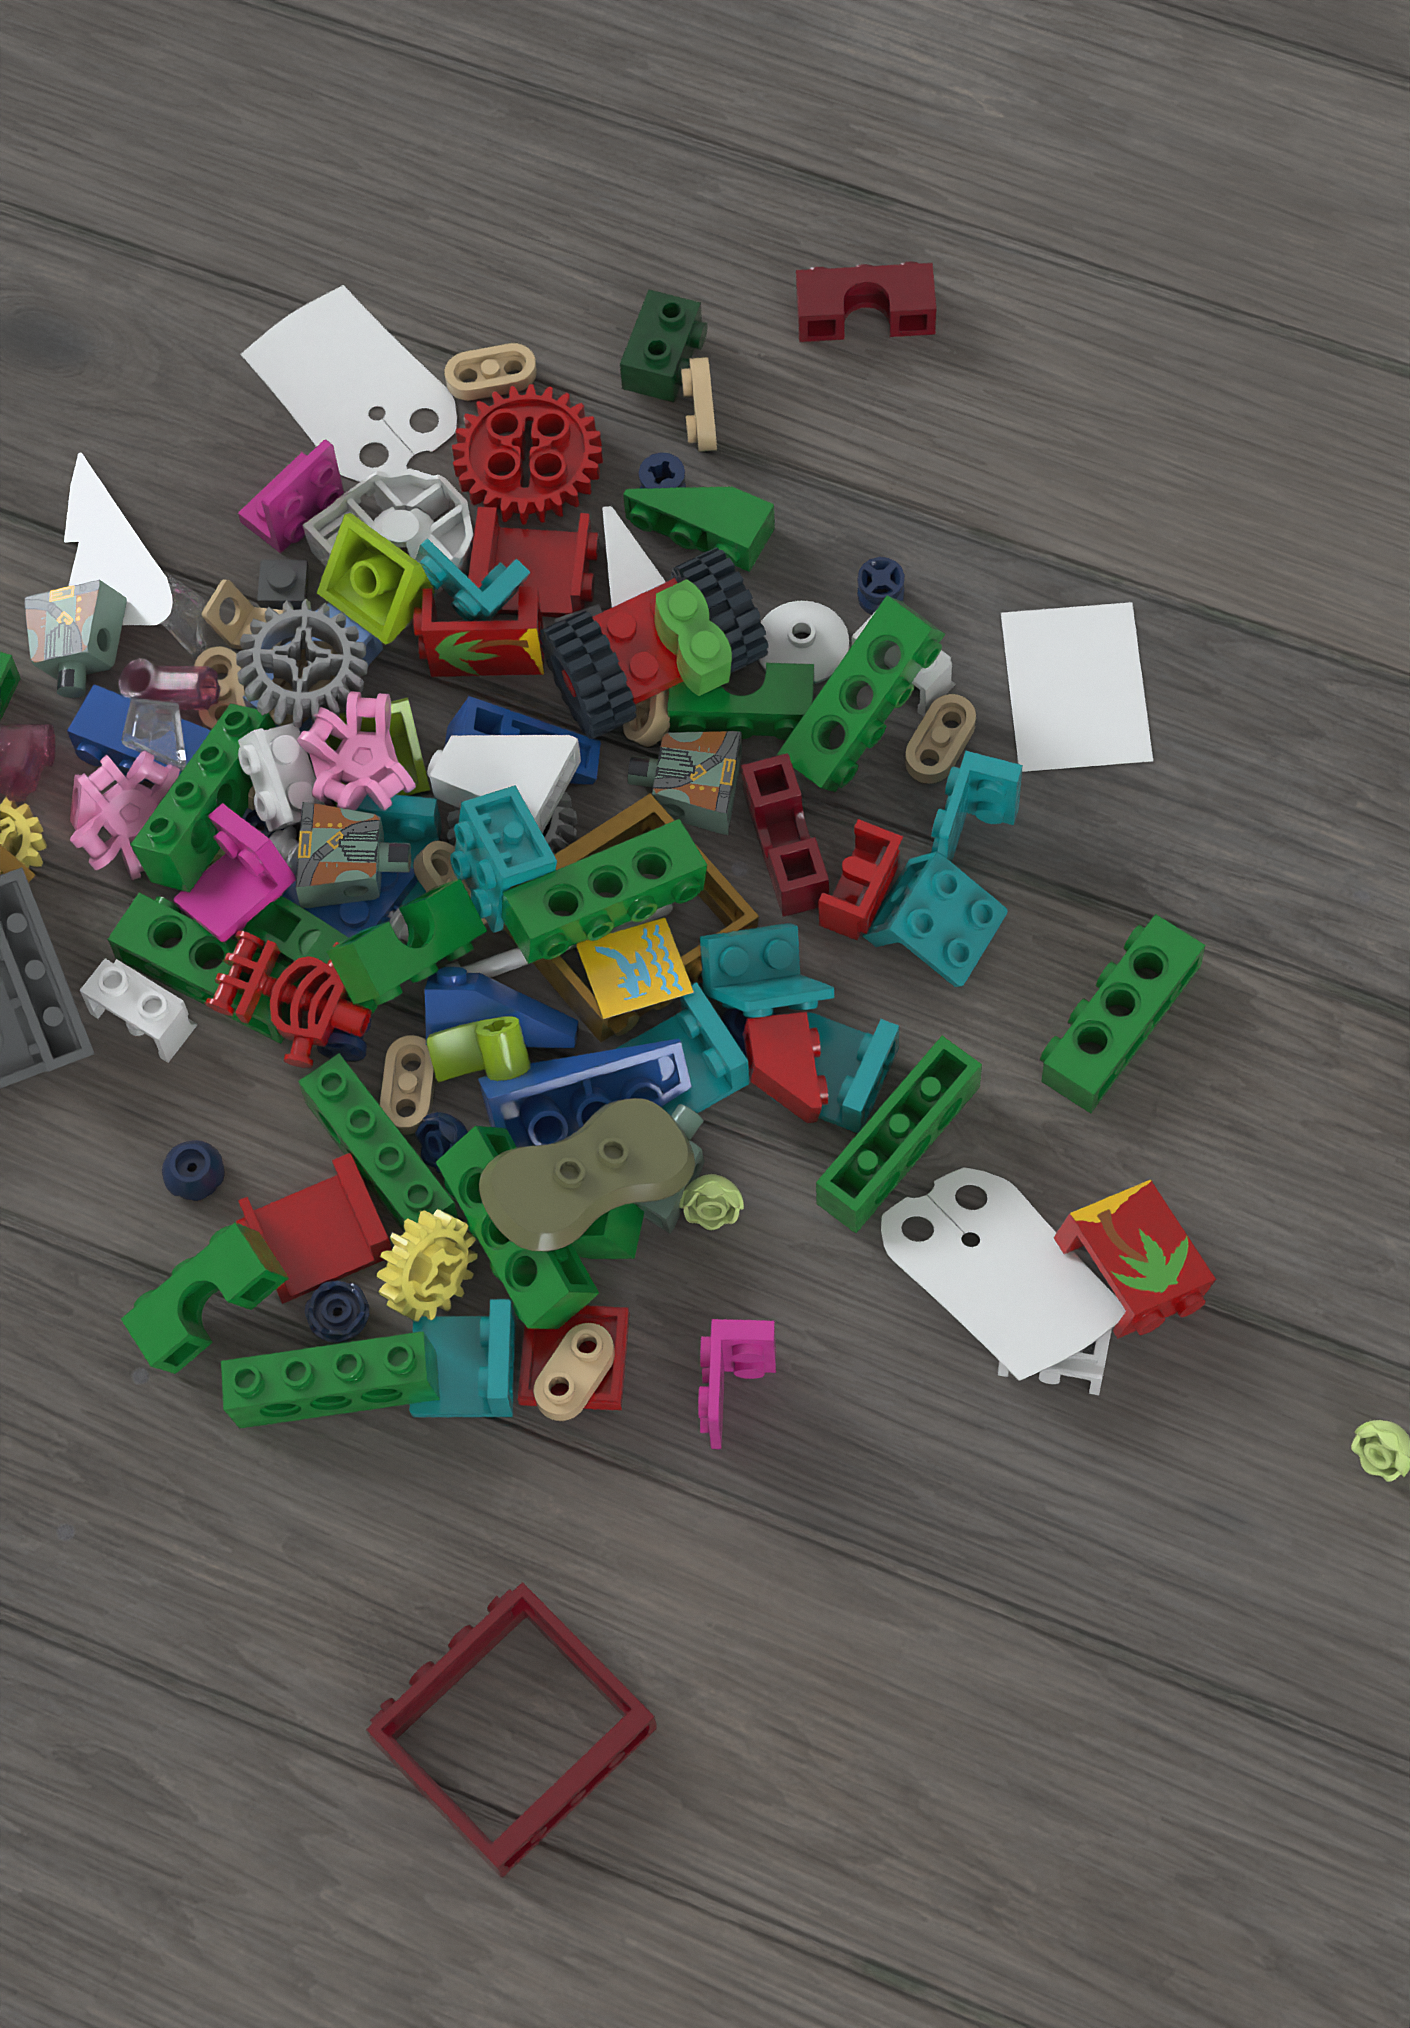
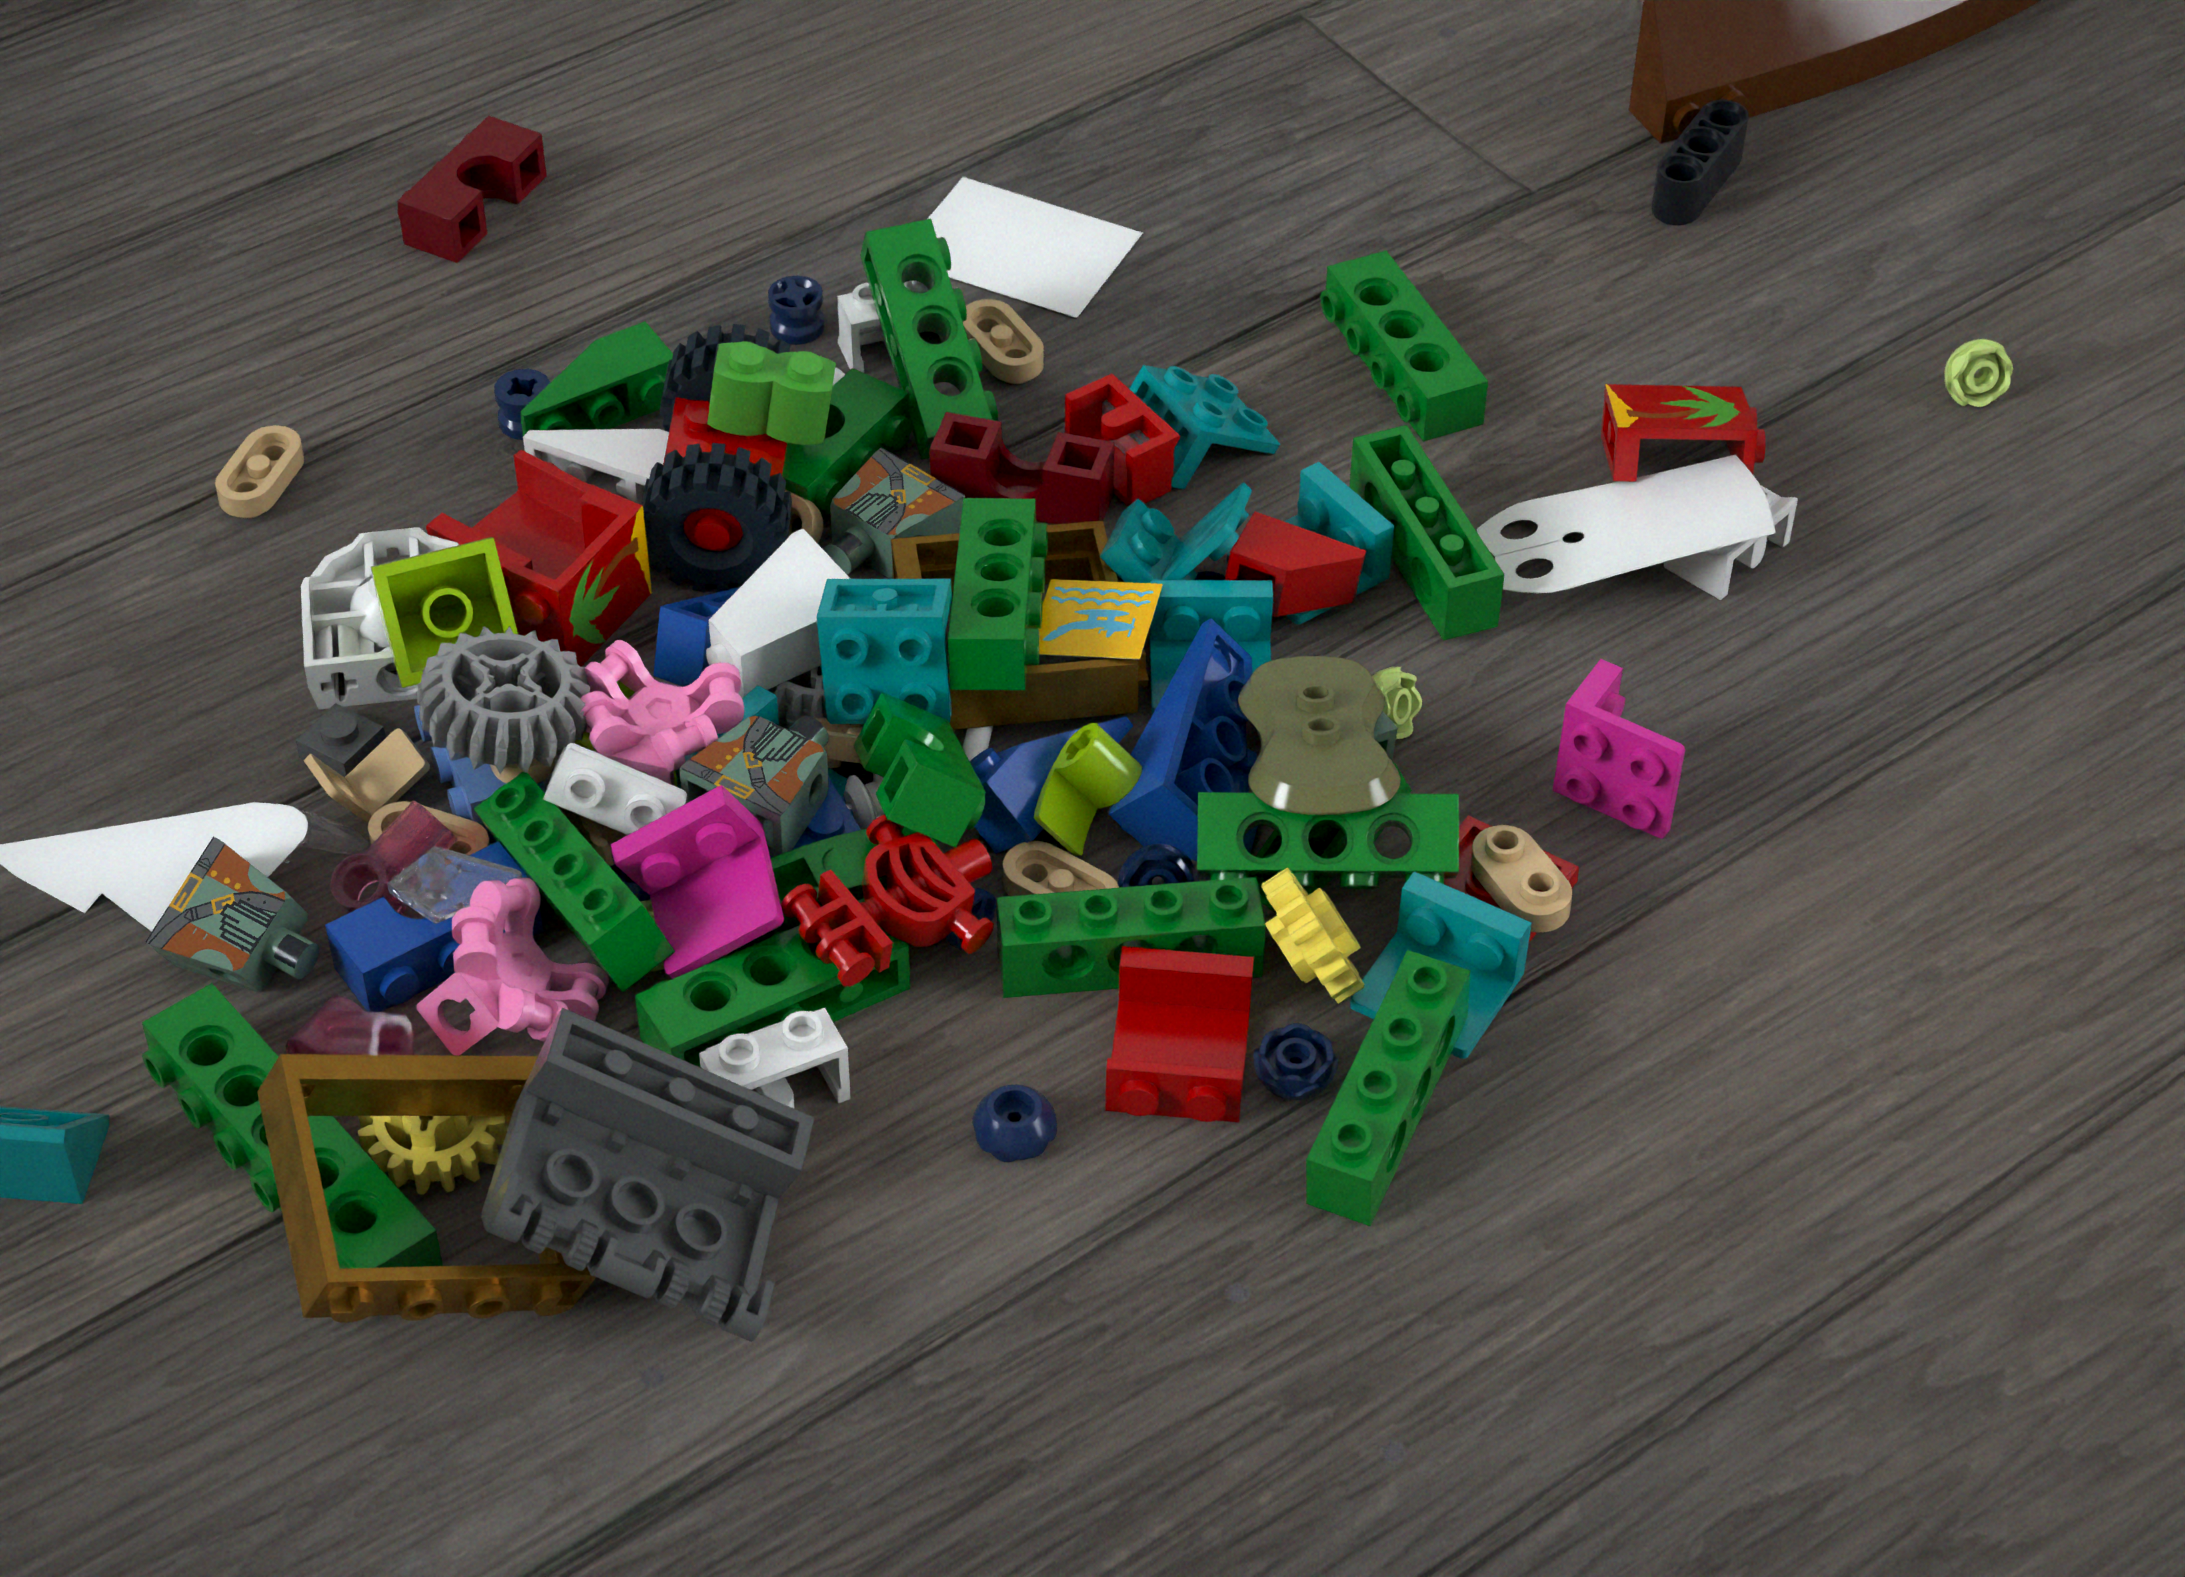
camera: 65 degrees left, 20 degrees down
green arch [121,1222,289,1374] -> none
dark pink bracket [238,439,344,554] -> none
white piece [241,285,457,482] -> none
dark red window [366,1582,657,1879] -> none
teal bracket [415,539,530,621] -> none
red gear [452,384,603,525] -> none
dark green brick [620,289,708,403] -> none
tan plate [681,357,717,452] -> none
teal bracket [931,751,1023,862] -> none

